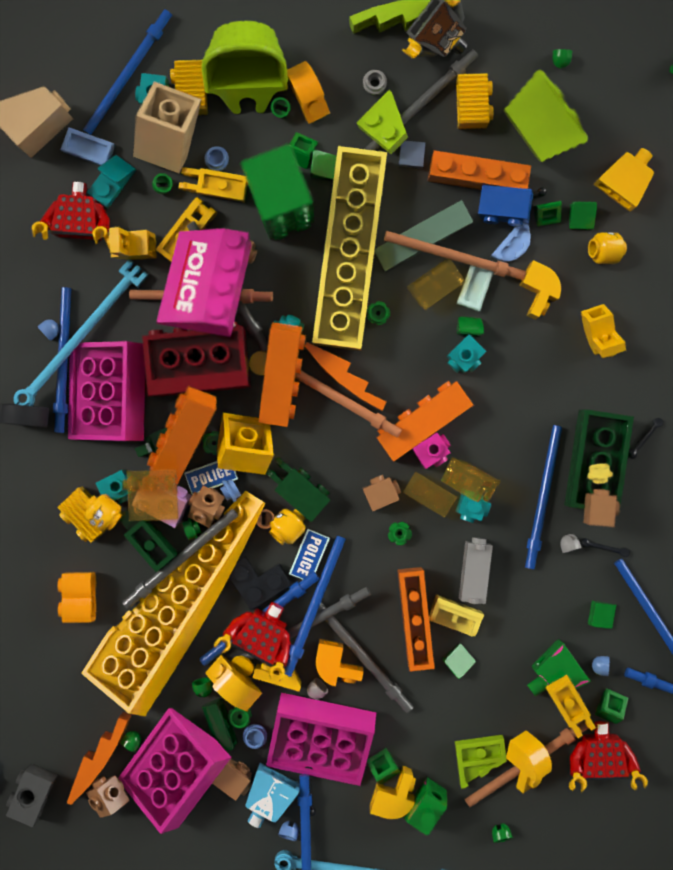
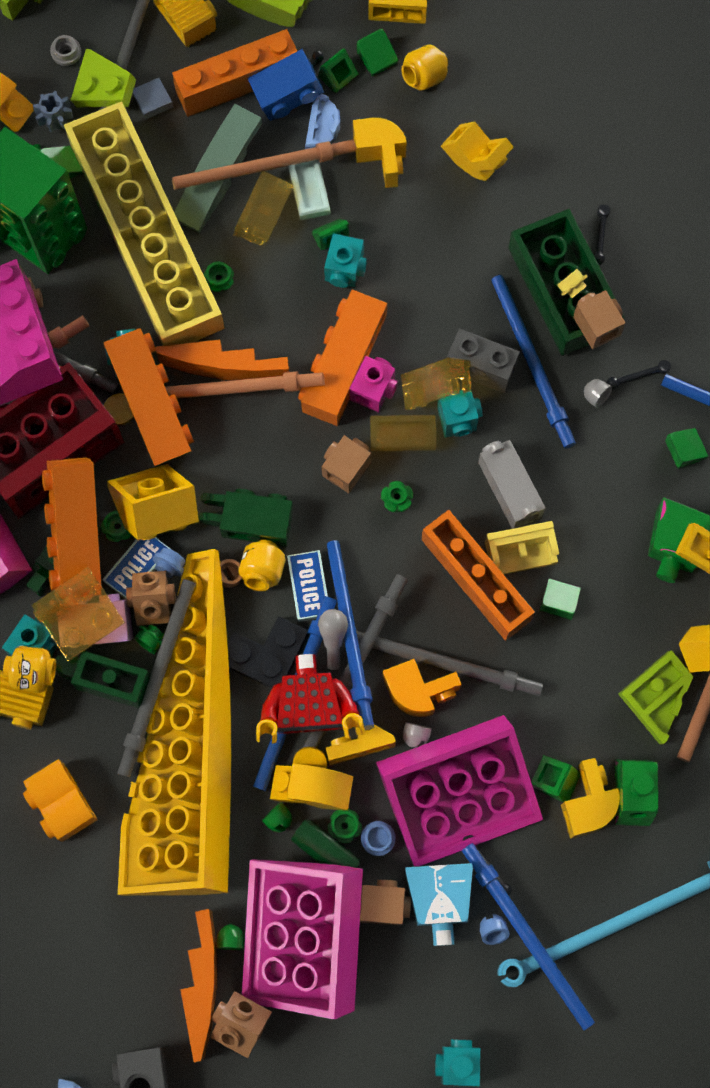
camera: 30 degrees left, 15 degrees down
none -> sand blue gear [33,91,73,132]
none -> light grey piece [318,609,348,670]
none -> dark grey brick [445,328,520,393]

